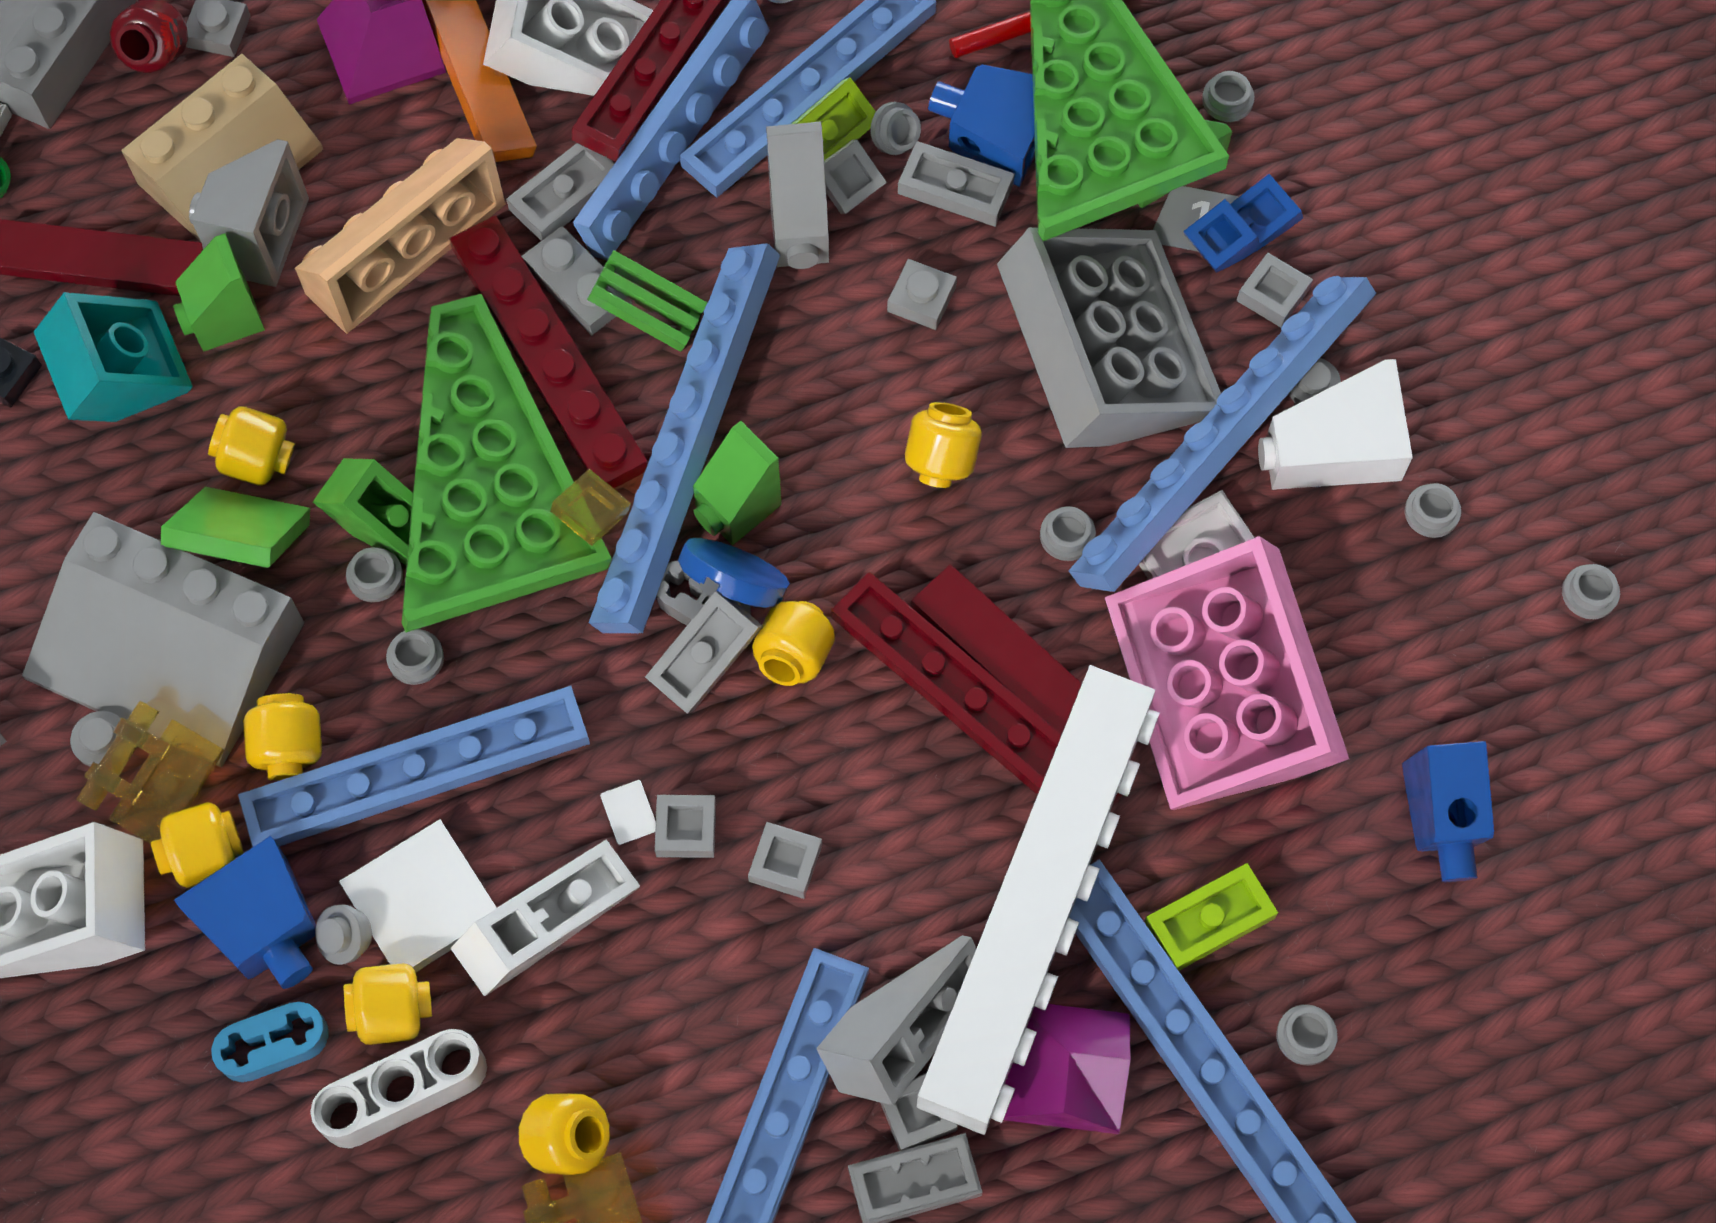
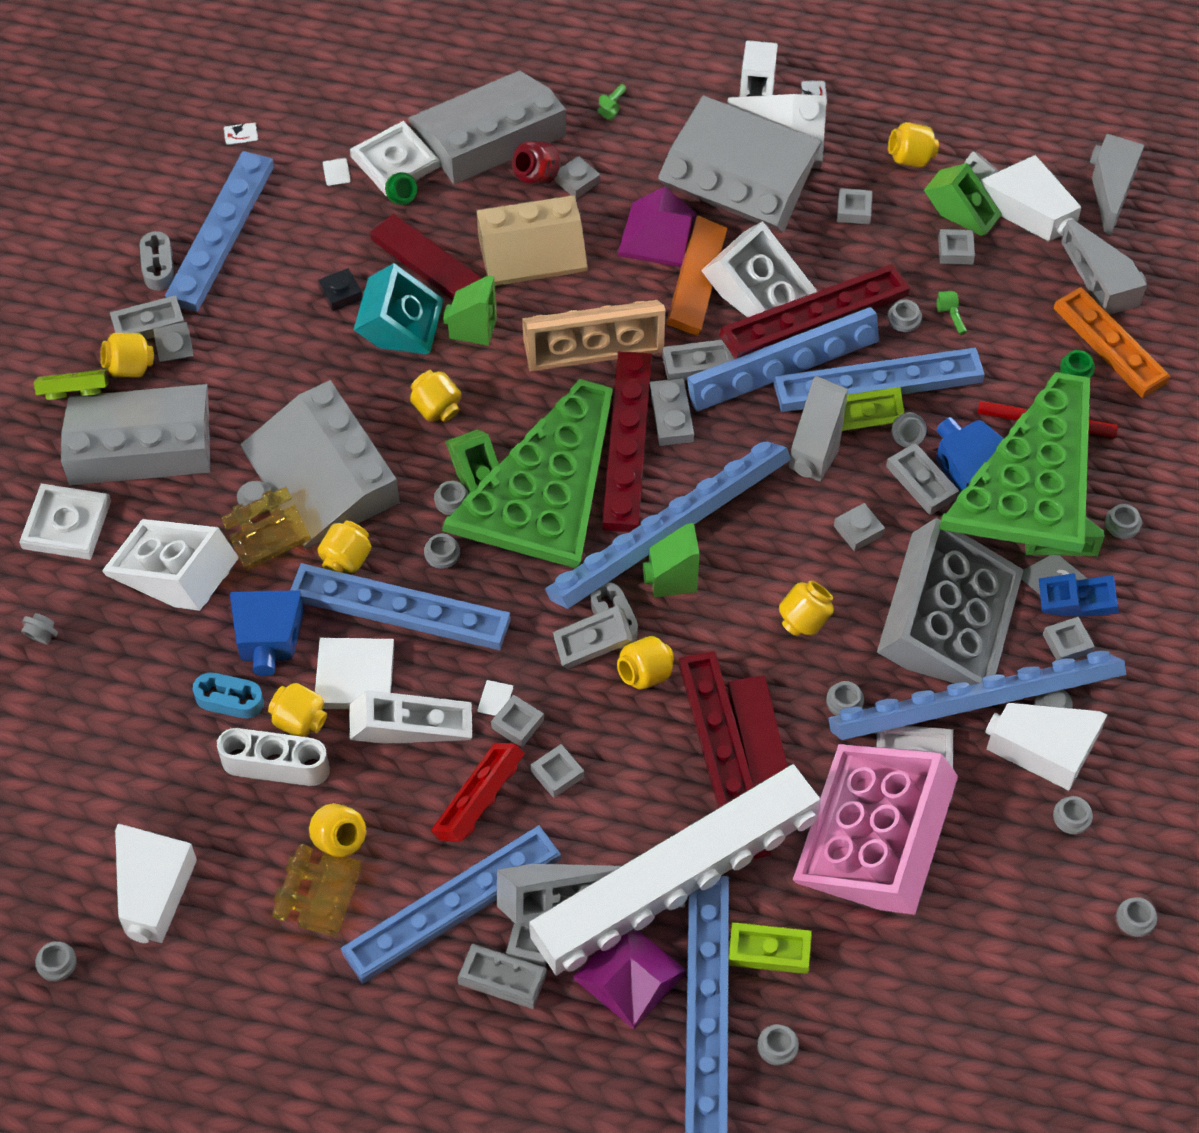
camera: 35 degrees right, 10 degrees down
yellow head [151,802,244,888] -> none
bright green tile [161,487,310,568] -> none
light grey slope [189,139,309,287] -> none
light grey plate [315,905,372,965] -> none
clear yellow tile [550,469,631,546] -> none
bright green tile [587,250,707,352] -> none
blue tile [678,538,790,608] -> none
light grey plate [824,139,887,214] -> none
blue torso [1402,741,1494,882] -> none
none -> red plate [430,743,525,842]

